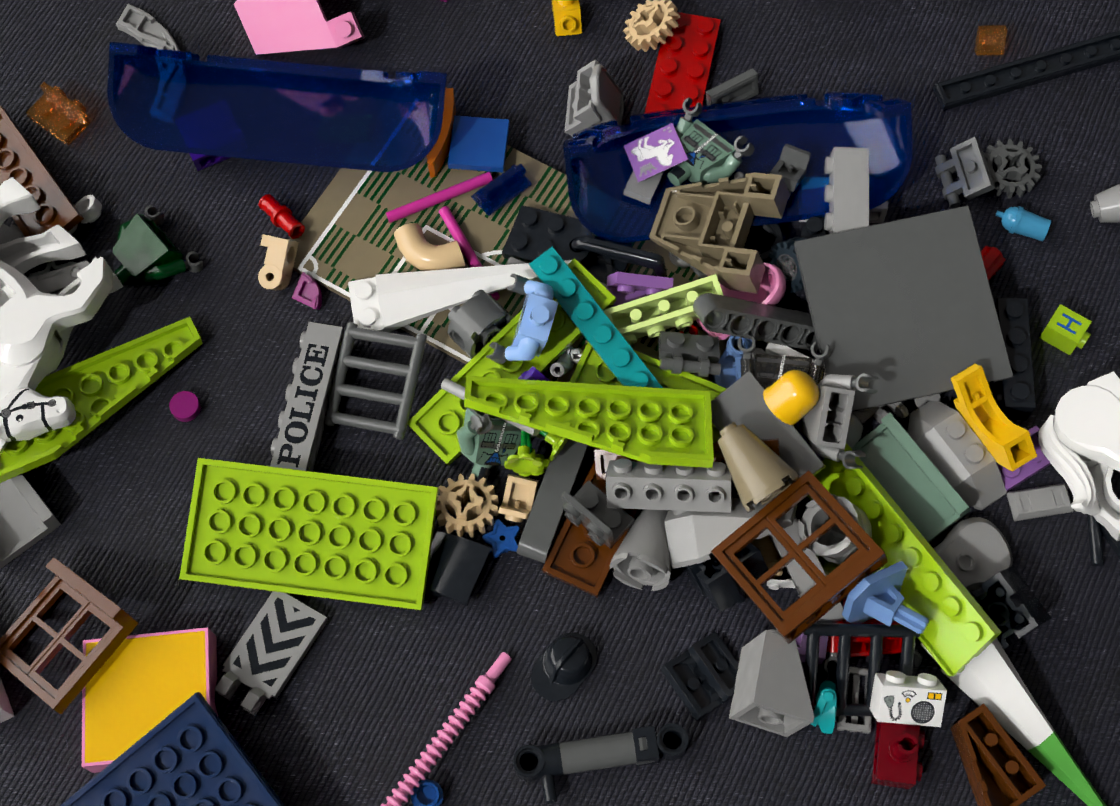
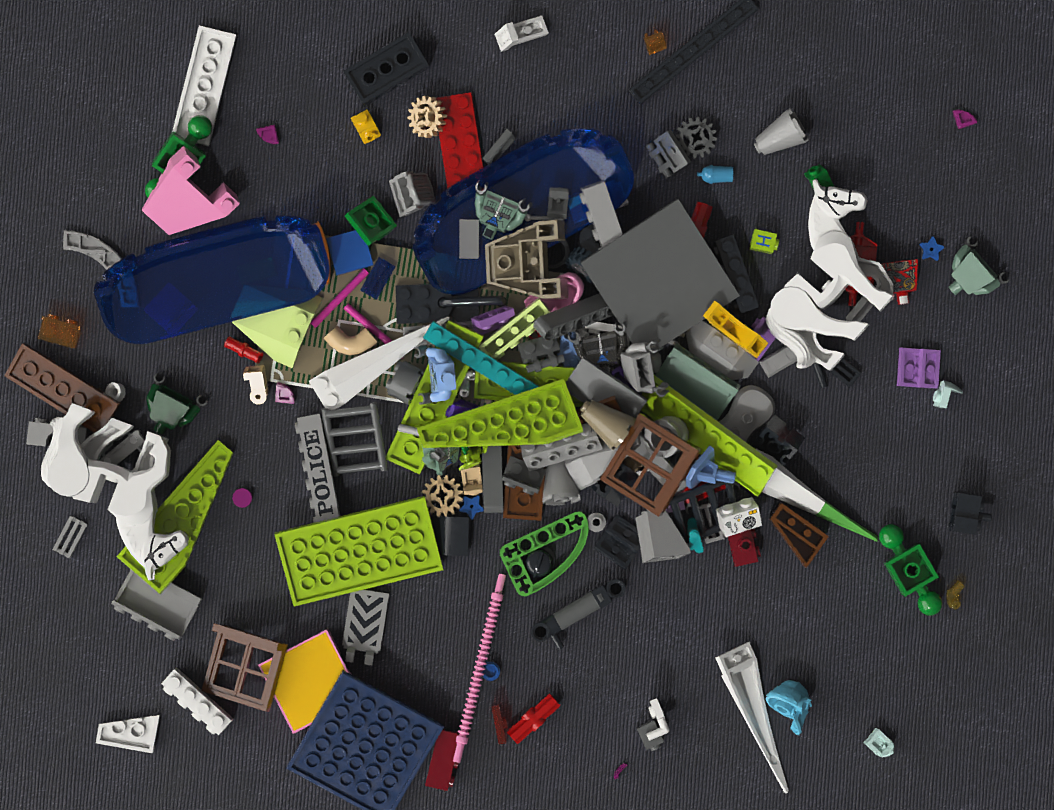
camera: 25 degrees left, 20 degrees up
medium lavender sticker [624,123,688,183] -> none
yellow helmet [763,370,820,425] -> none
none -> yellowish green wedge [230,285,323,368]
none -> green plate [345,196,397,246]
none -> bright green beam [500,512,588,596]
none -> light grey plate [587,513,606,532]

